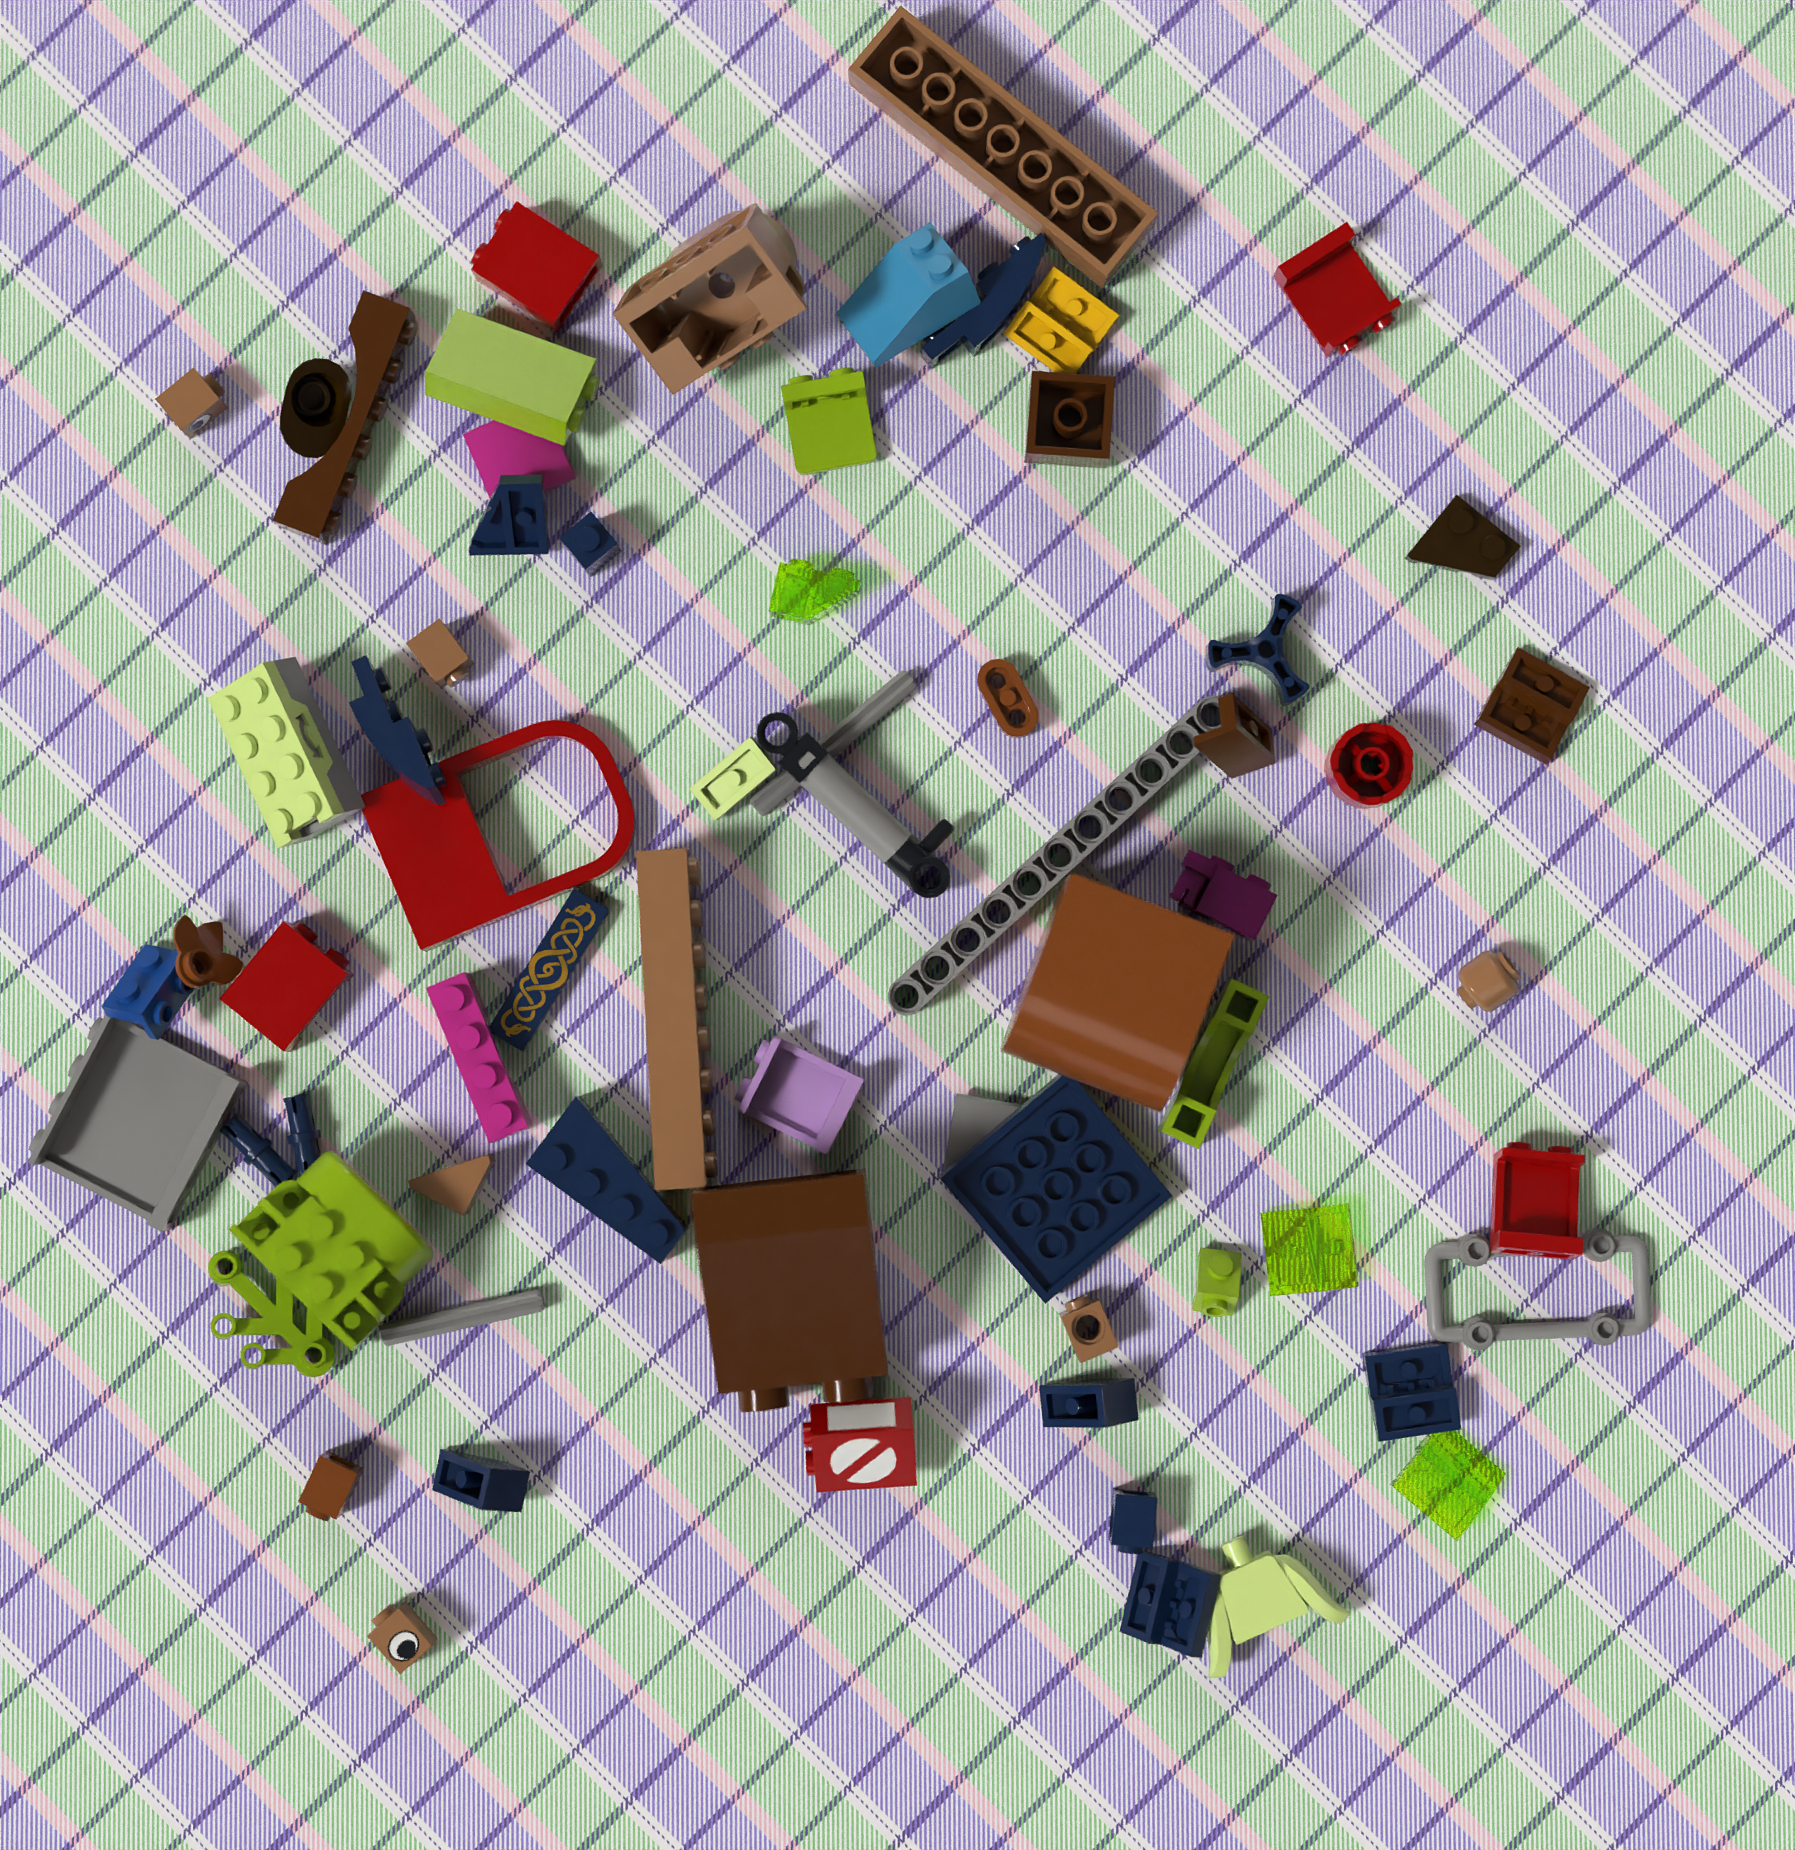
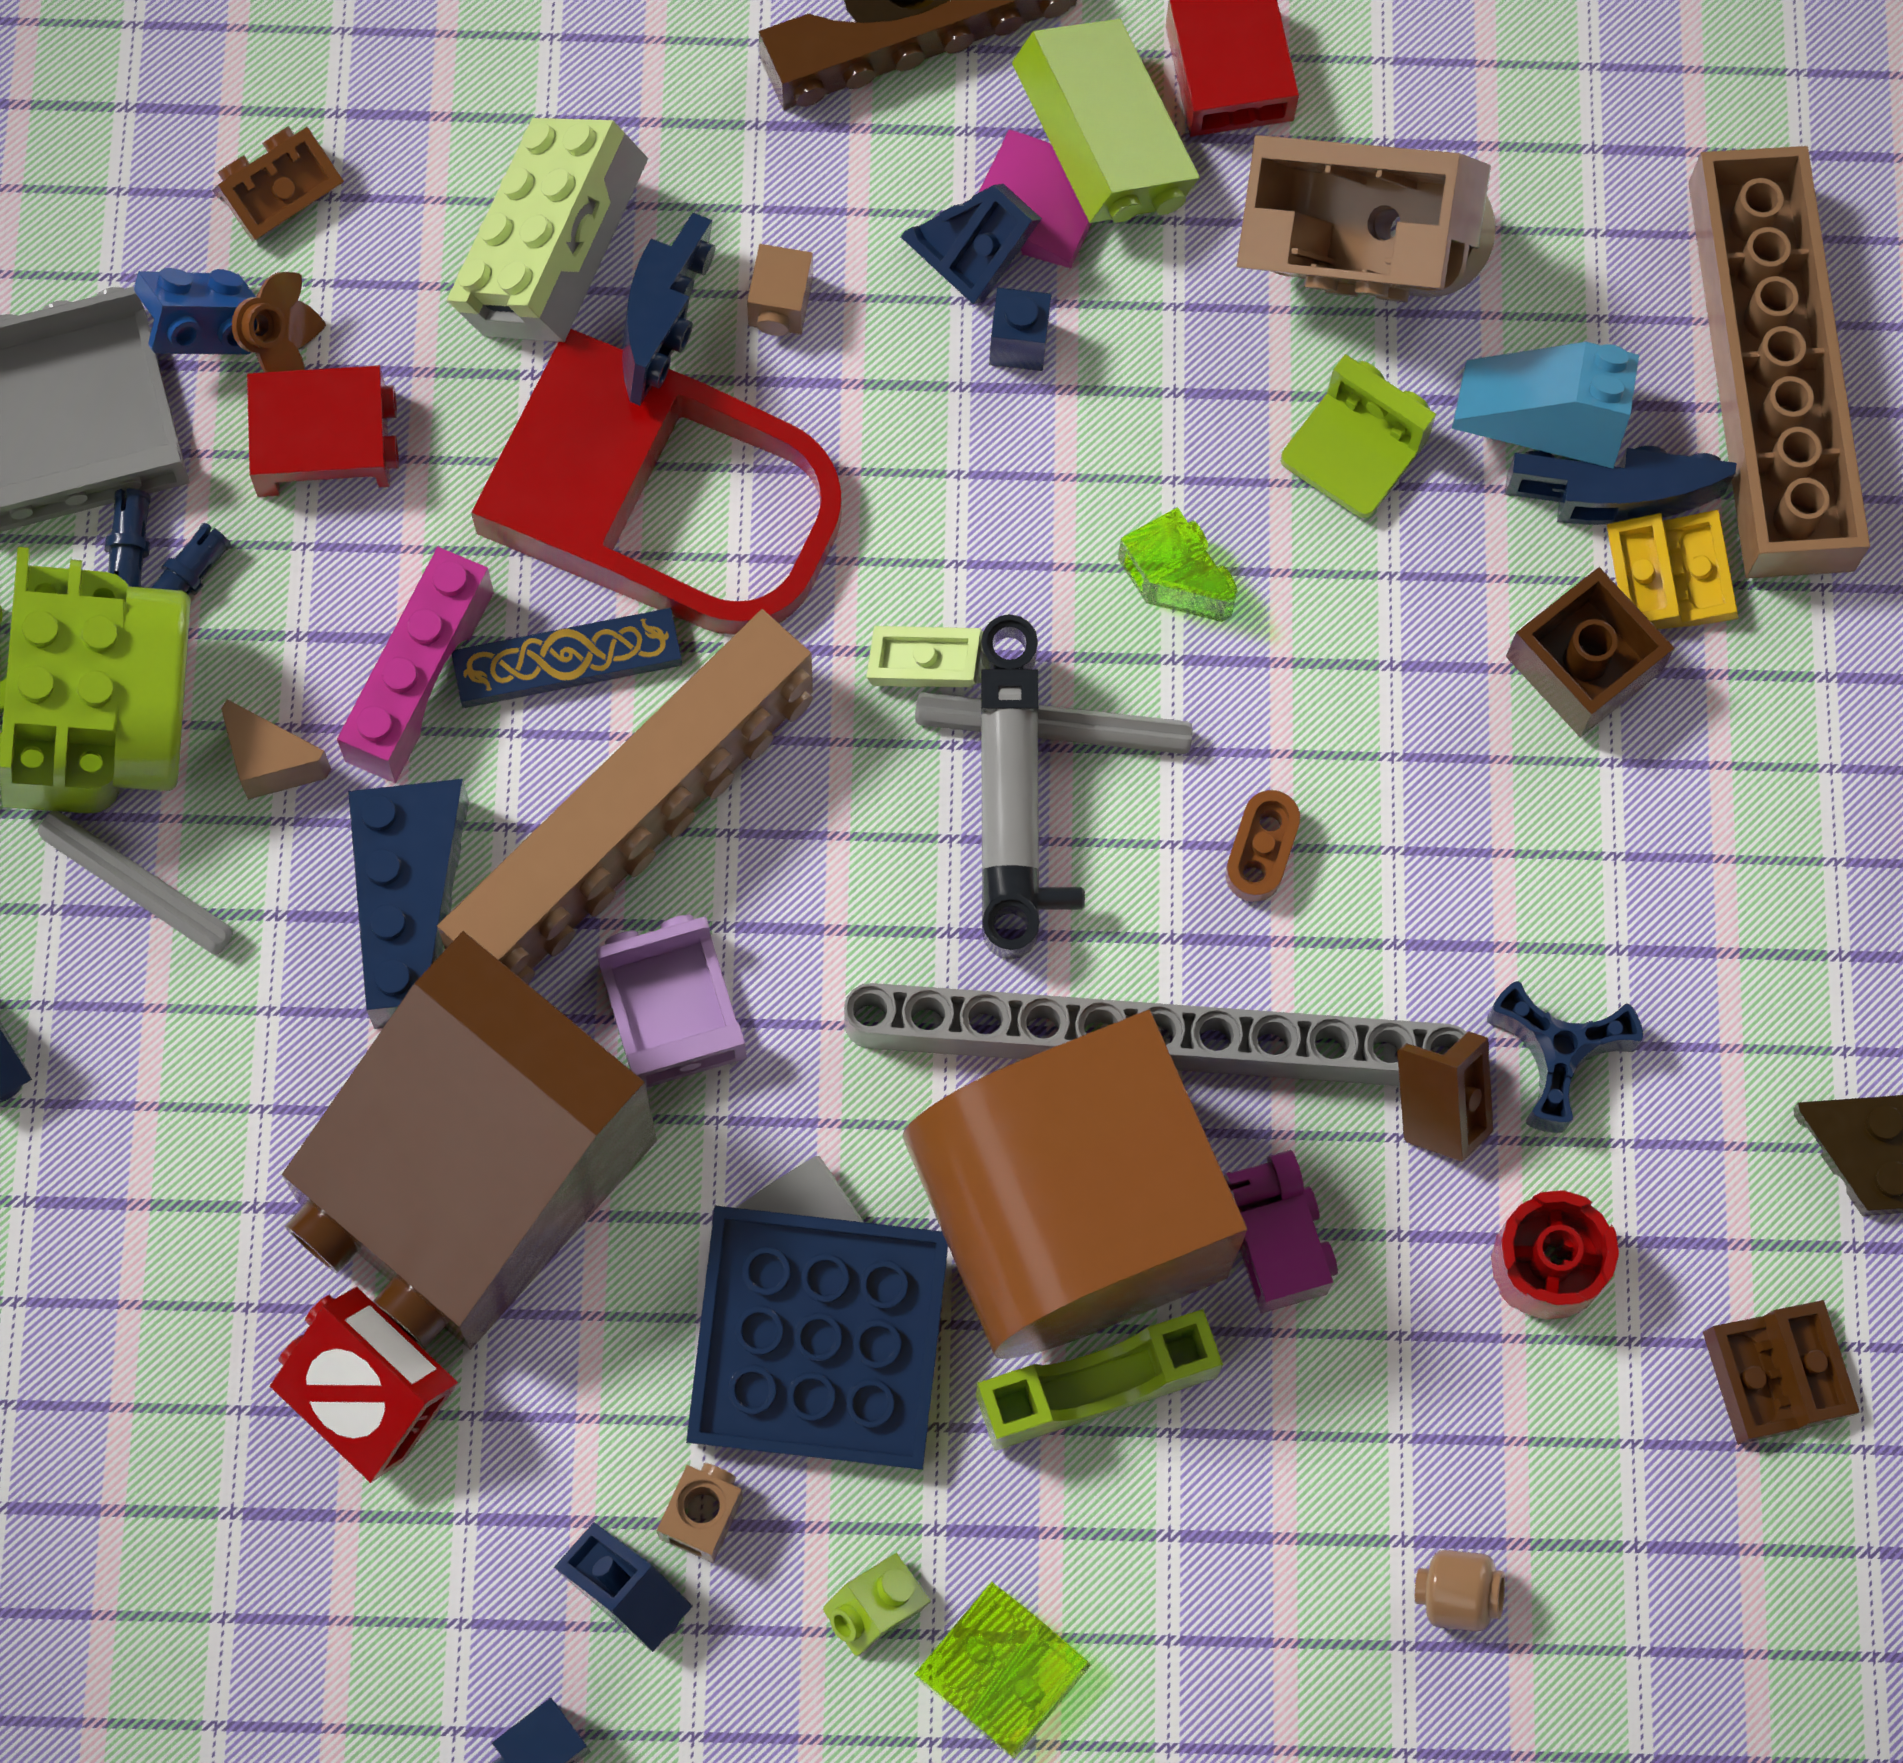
camera: 45 degrees right, 15 degrees down
none -> dark orange bracket [212,126,344,242]

